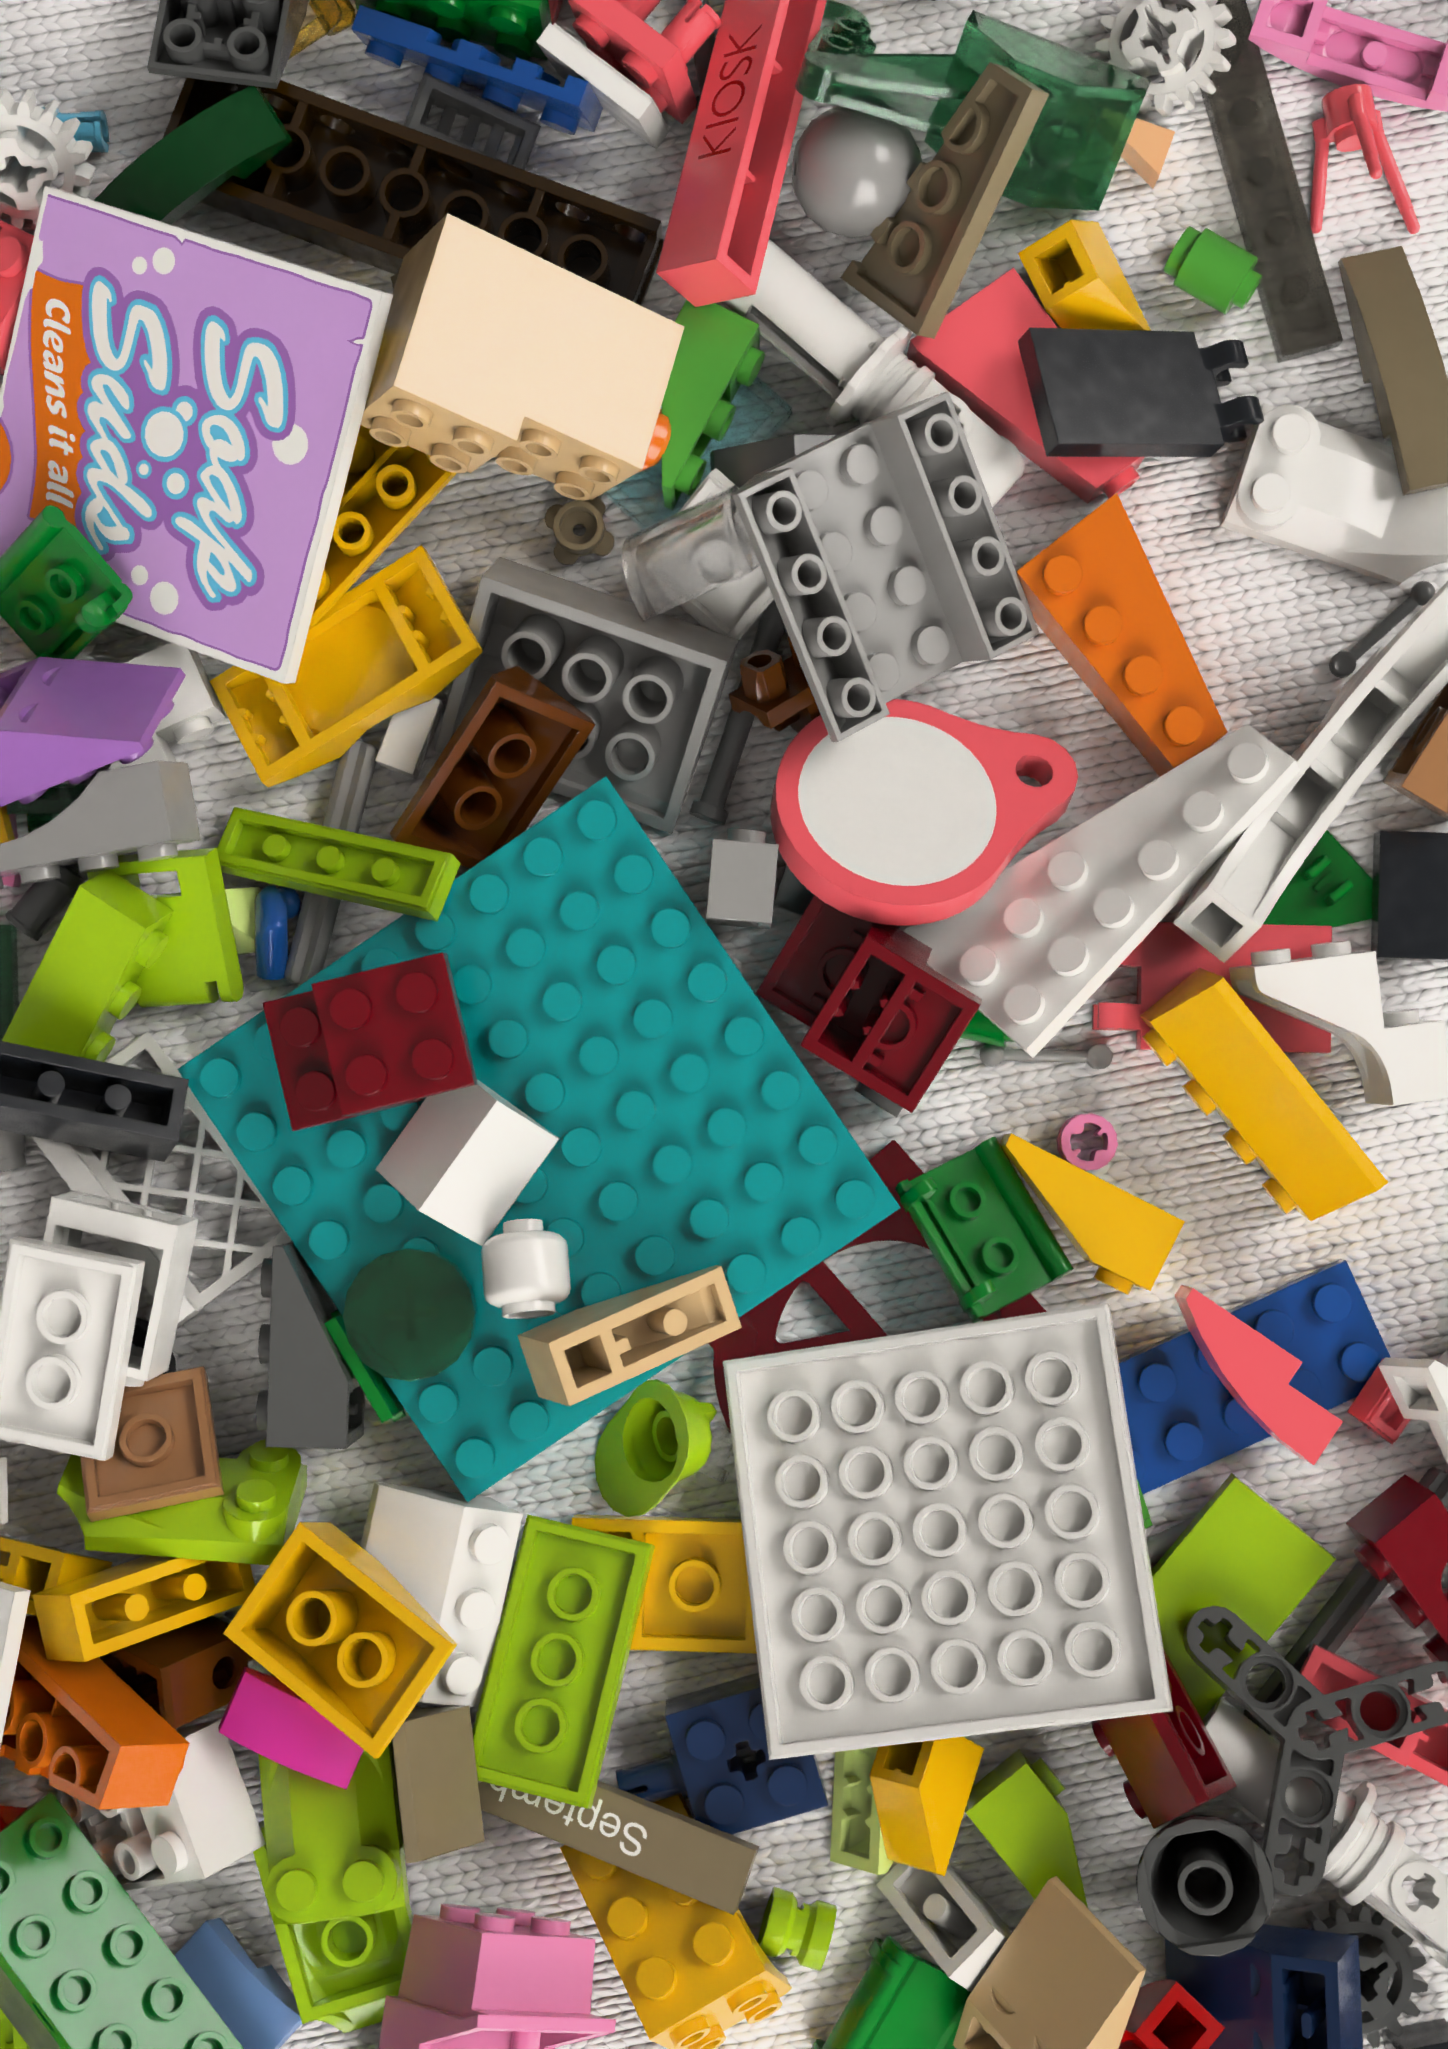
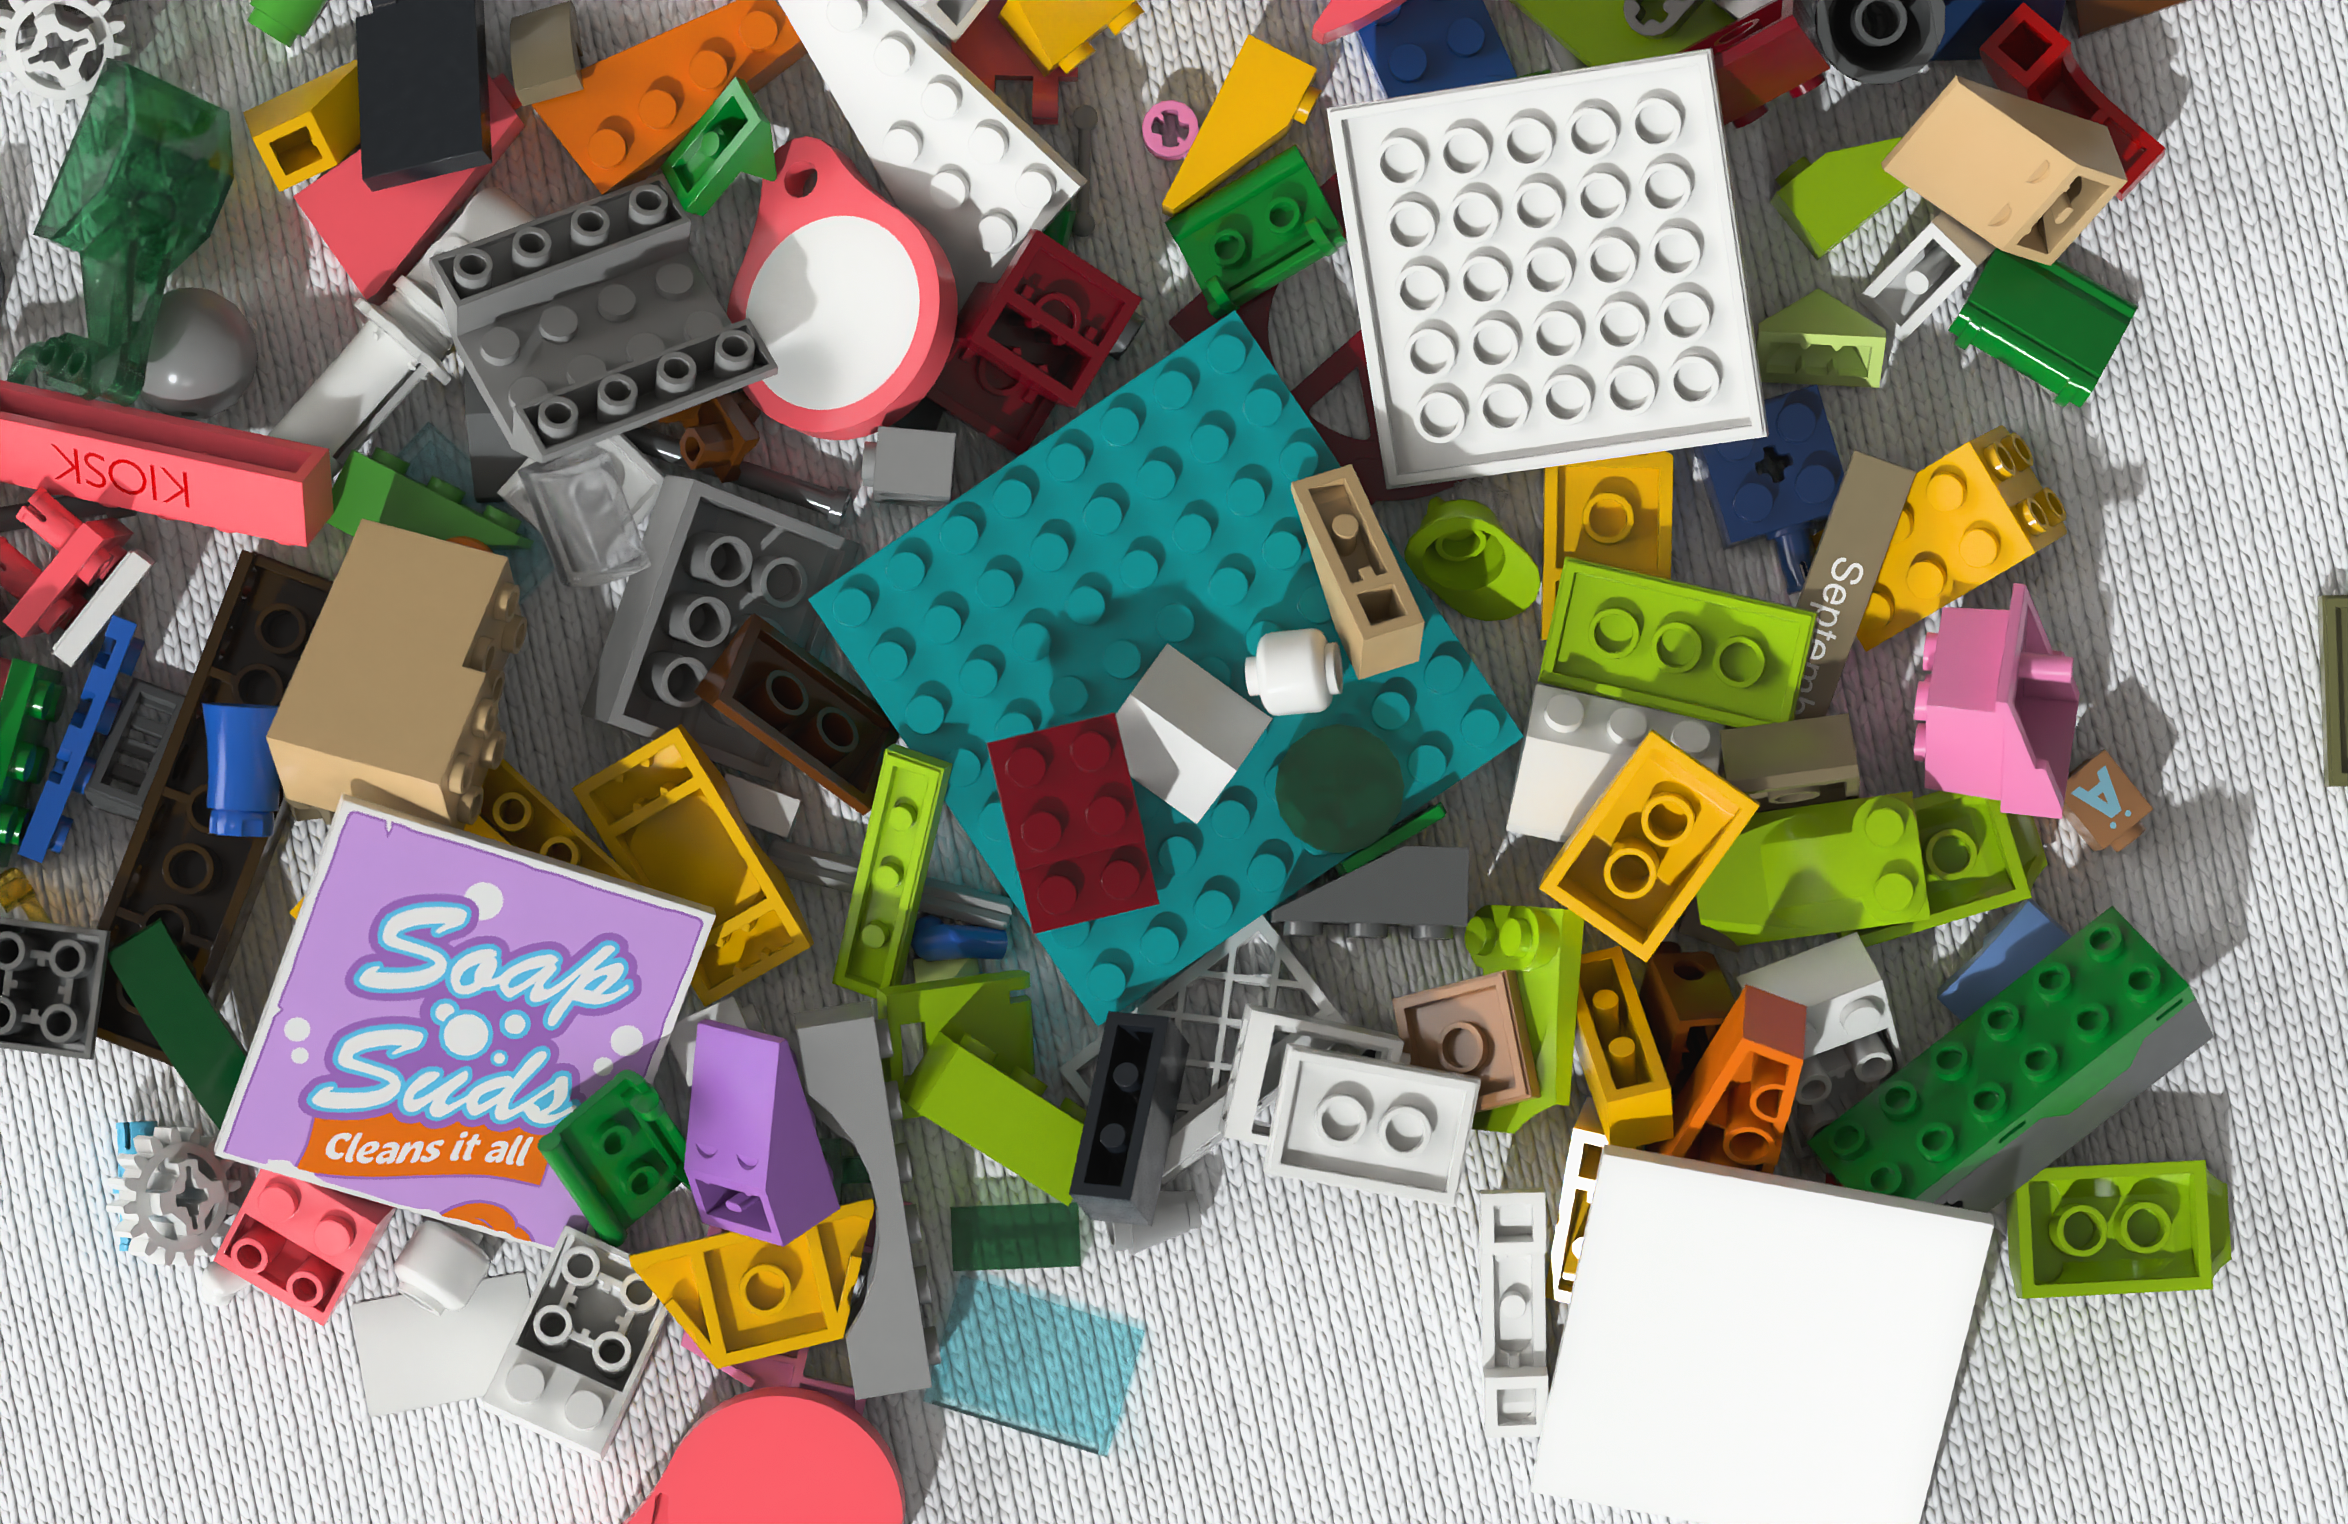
camera: 85 degrees left, 0 degrees up
dark grey pin [5,865,85,941] -> none
dark pink slope [218,1666,363,1790] -> none
dark tan plate [545,497,615,566] -> none
lime wheel [757,1887,837,1971] -> none
dark tan wing [840,62,1049,339] -> none
yellow slope [869,1737,984,1876] -> none
light nougat piece [1093,105,1175,189] -> none
none -> blue plant [202,703,280,837]
none -> dark tan slope [509,0,584,107]
none -> green slope [660,77,777,217]

